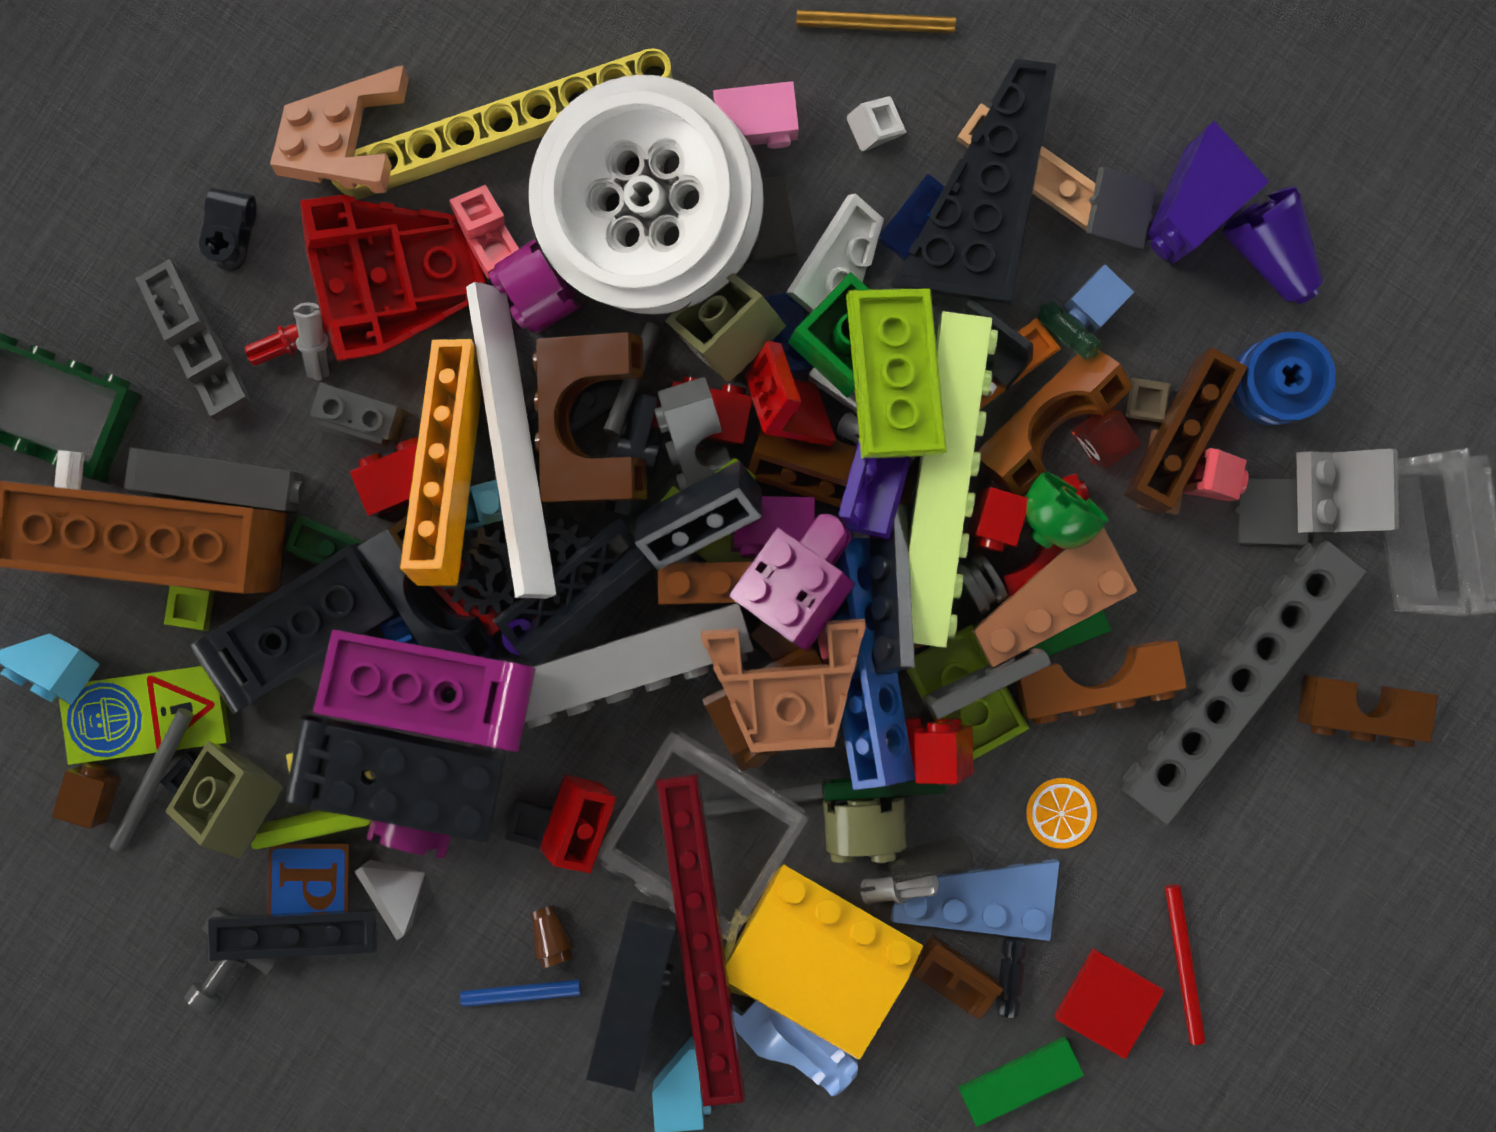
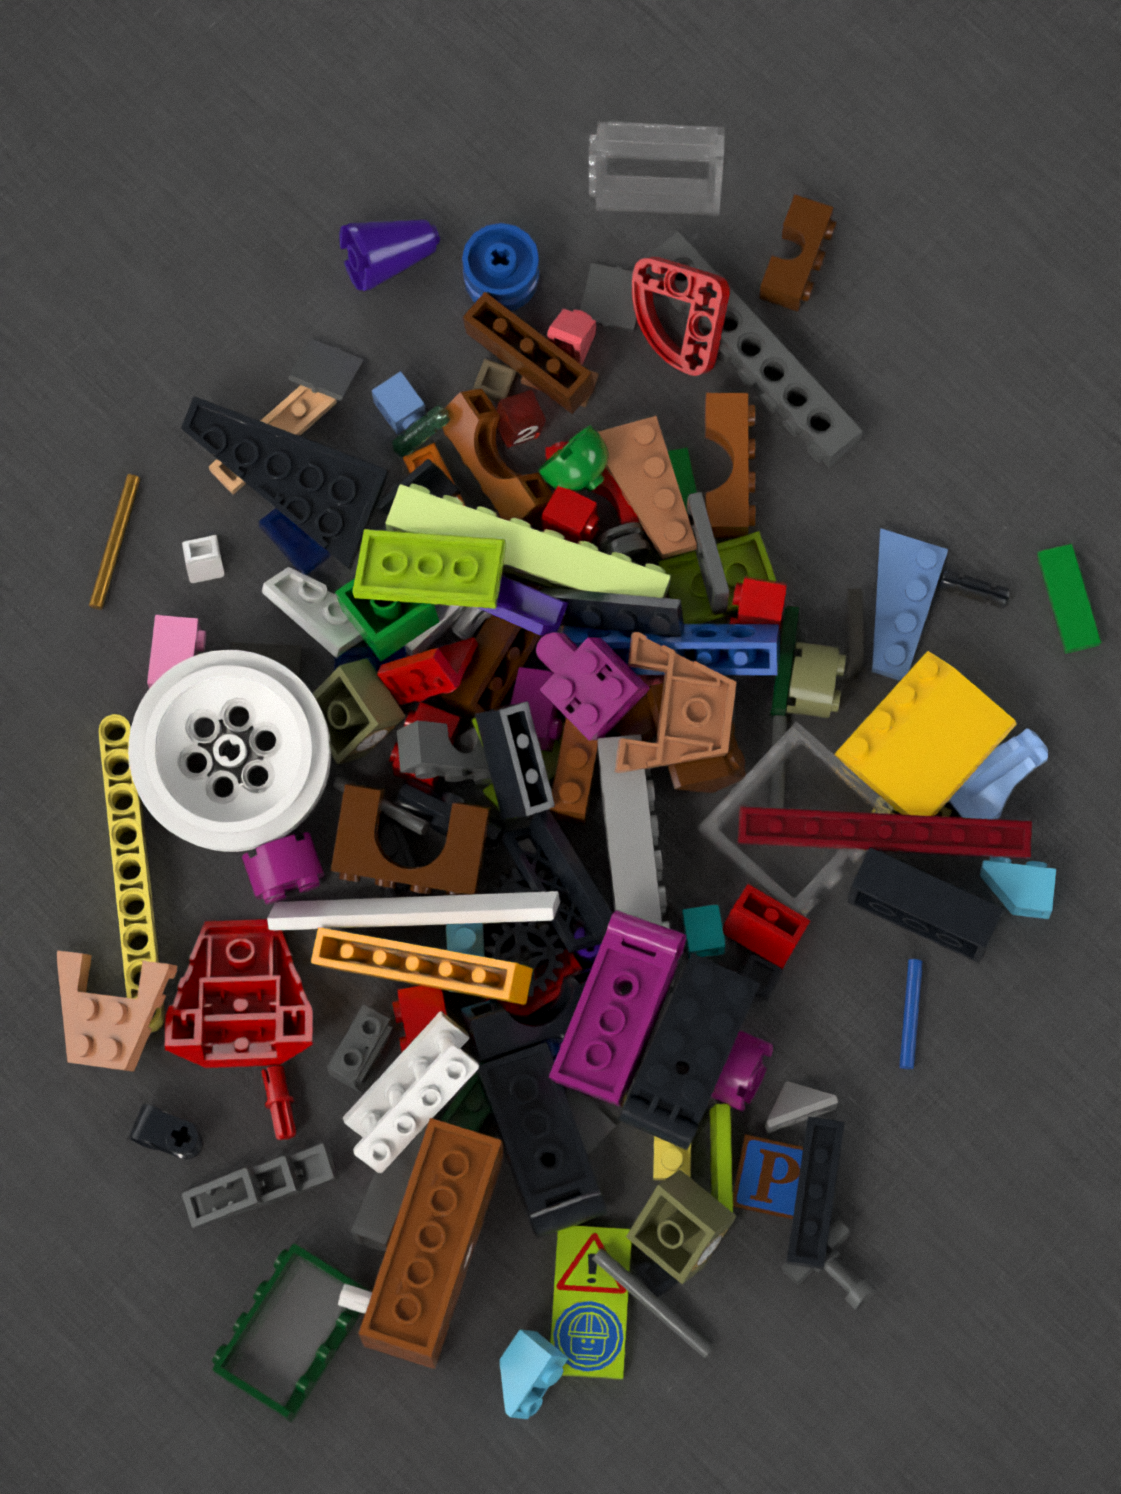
camera: 80 degrees left, 15 degrees down
reddish brown brick [52,762,120,829] -> none
lime plate [164,585,215,630] -> none
light grey axle [293,303,330,381] -> none
coral slope [450,185,519,279] -> none
reddish brown cone [531,905,574,968] -> none
light grey axle [860,871,940,904] -> none
reddish brown hinge [911,935,1003,1020] -> none
light orange sticker [1026,778,1097,849] -> none
red tile [1054,948,1165,1059] -> none
dark purple slope [1147,120,1269,264] -> none
red bar [1164,884,1206,1045] -> none
light grey bracket [1296,448,1399,533] -> none
none -> white fence [343,1011,479,1173]
none -> red beam [632,256,730,376]
none -> teal panel [682,905,726,959]

